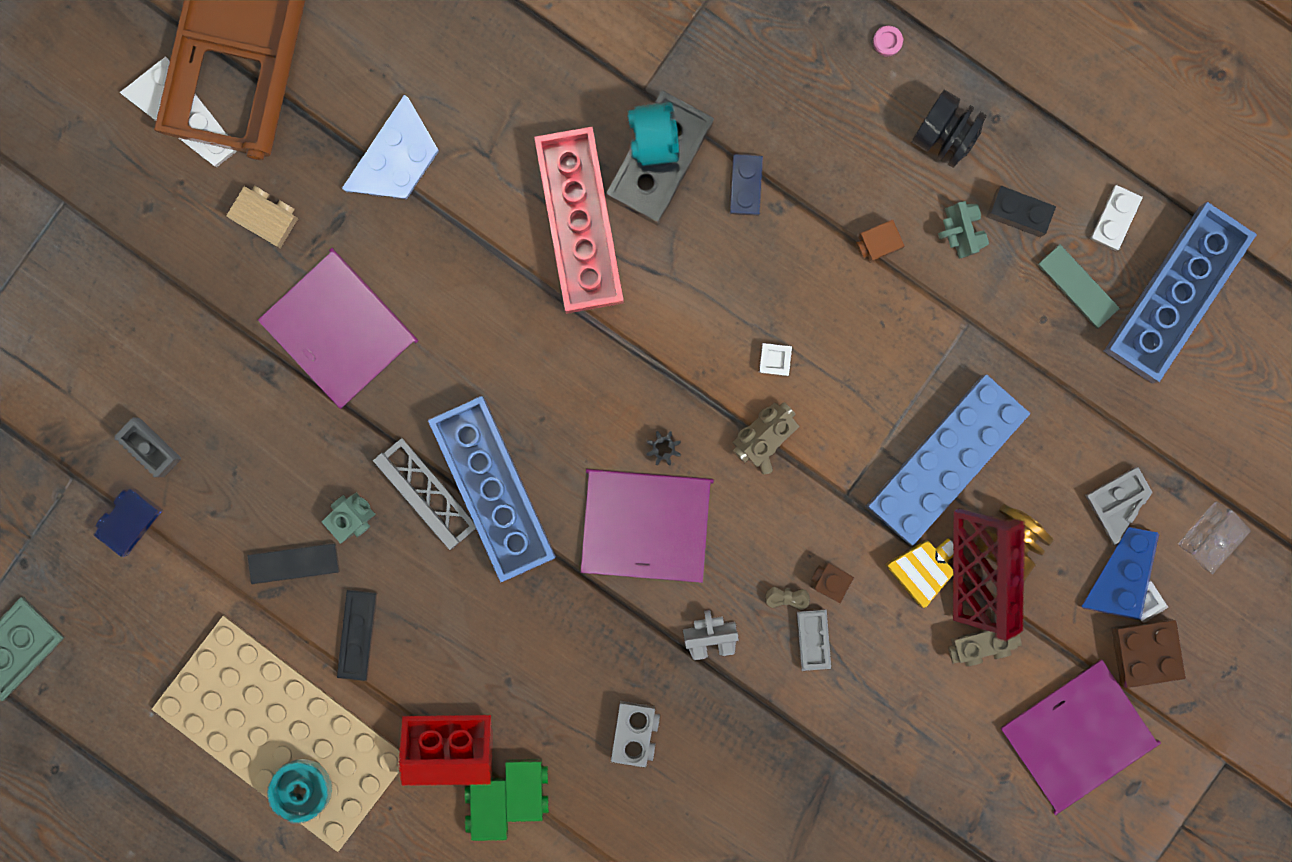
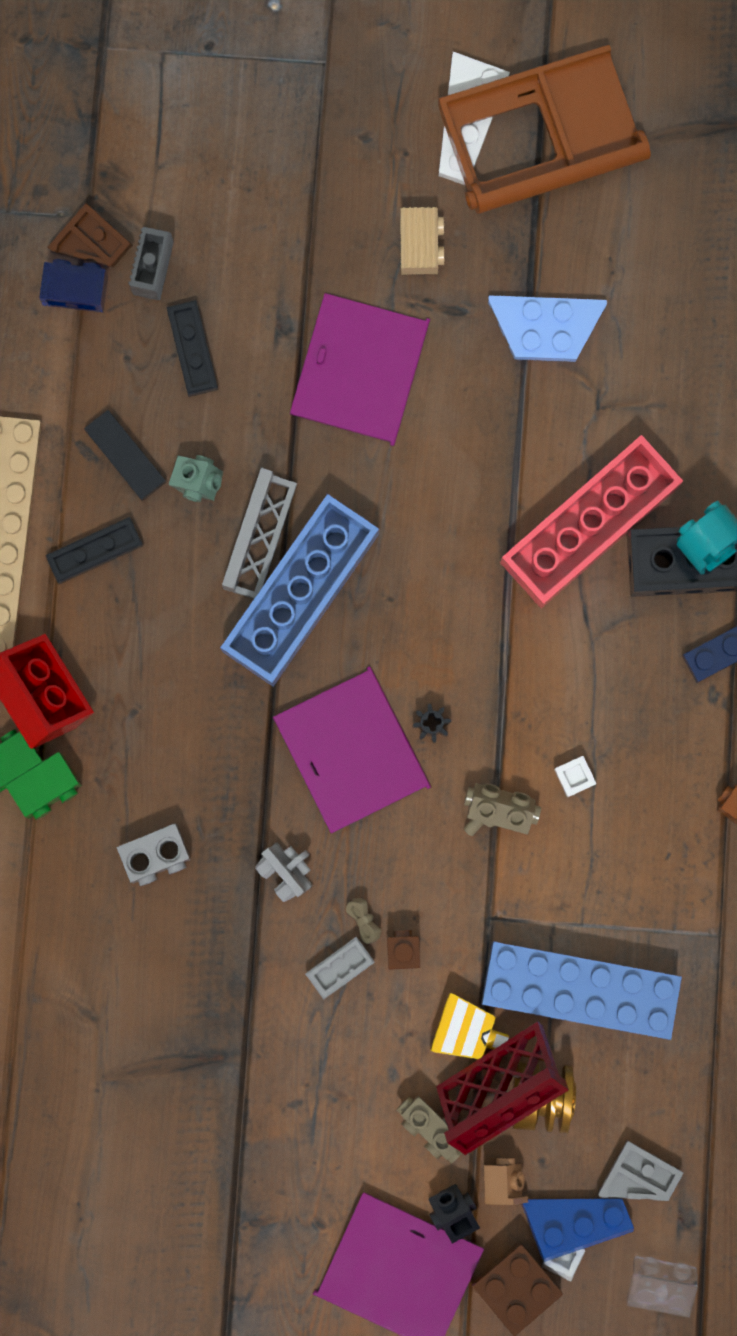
camera: 60 degrees right, 5 degrees down
none -> reddish brown wing [47,203,133,268]
none -> black tile [166,300,218,397]
none -> black brick [428,1184,480,1244]
none -> medium nougat brick [484,1157,528,1205]

